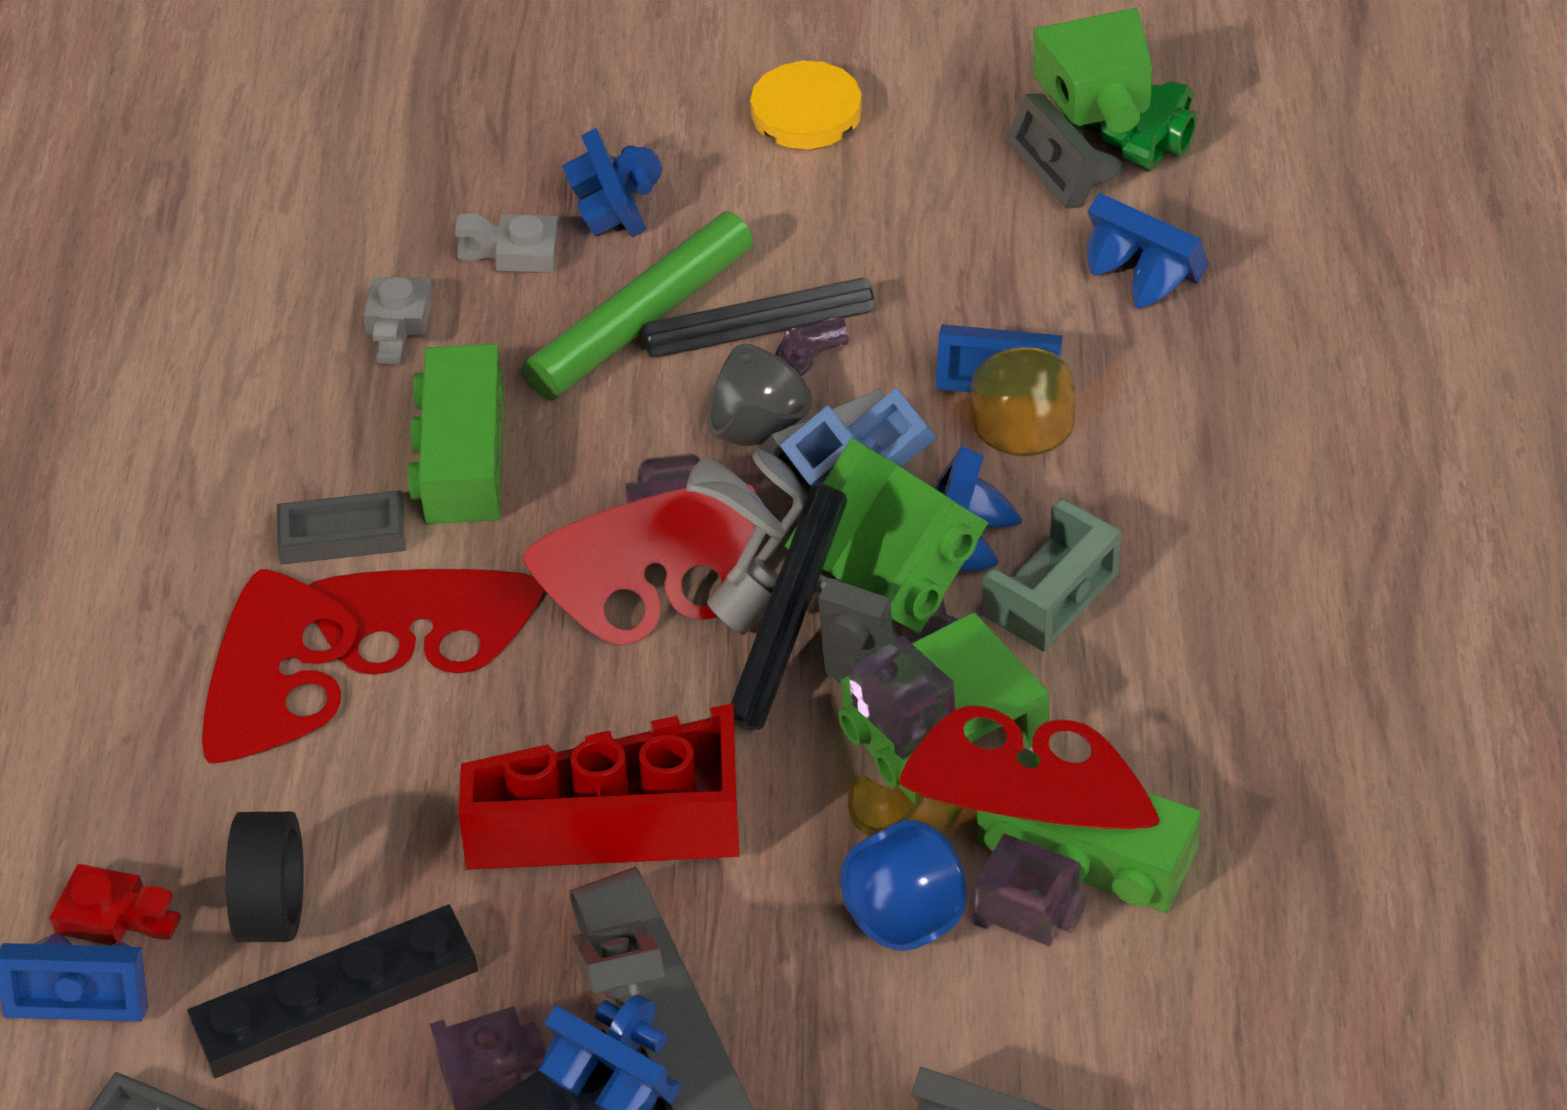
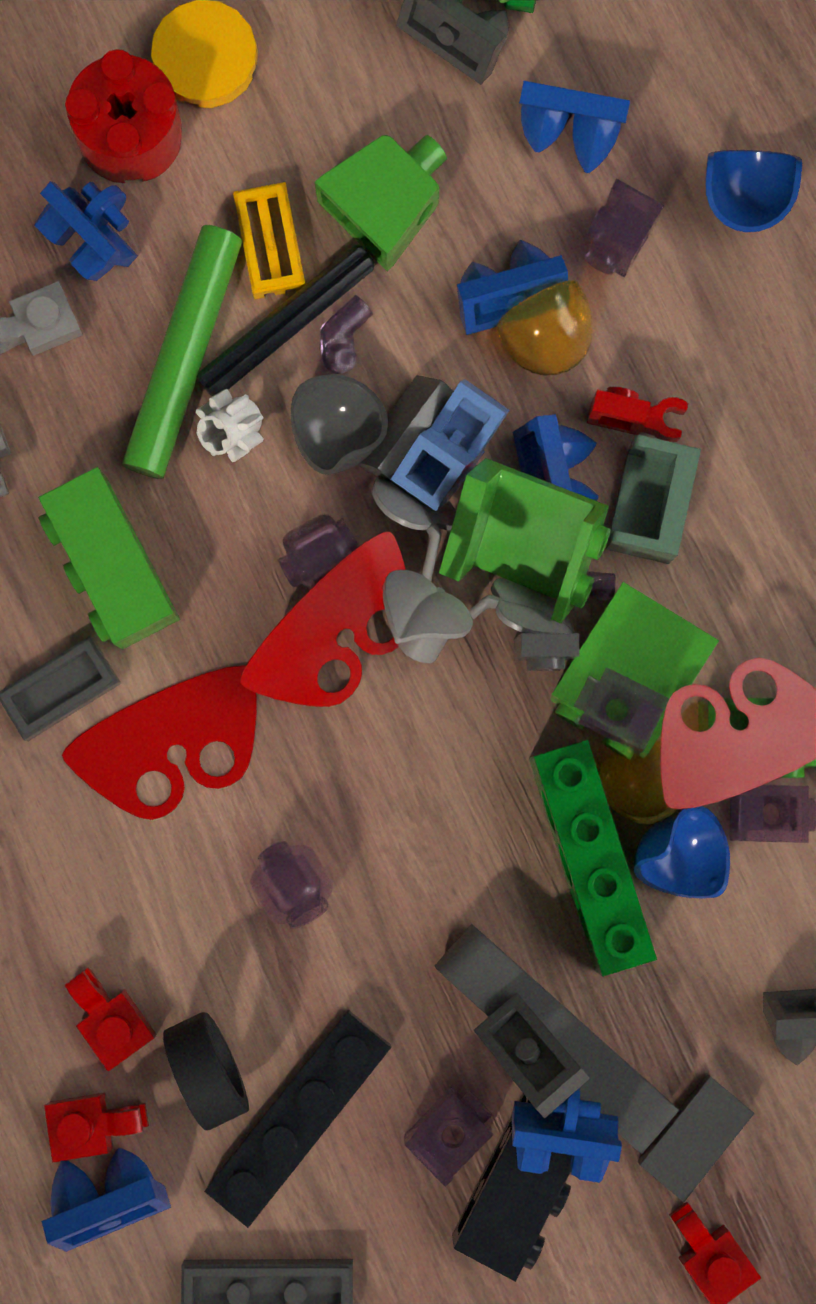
camera: 30 degrees left, 35 degrees up
red piece [202,569,358,764] -> none
red wedge [458,703,740,870] -> none
black axle [731,484,847,730] -> none
none -> red brick [65,49,182,183]
none -> red plate [65,967,157,1072]
none -> white gear [196,389,264,462]
none -> yellow tile [233,182,306,300]
none -> head [250,841,333,929]
none -> bright green torso [315,135,447,272]
none -> green brick [529,740,657,977]
none -> clear purple brick [585,179,664,278]
none -> red plate [586,387,688,443]
none -> blue helmet [706,150,802,232]

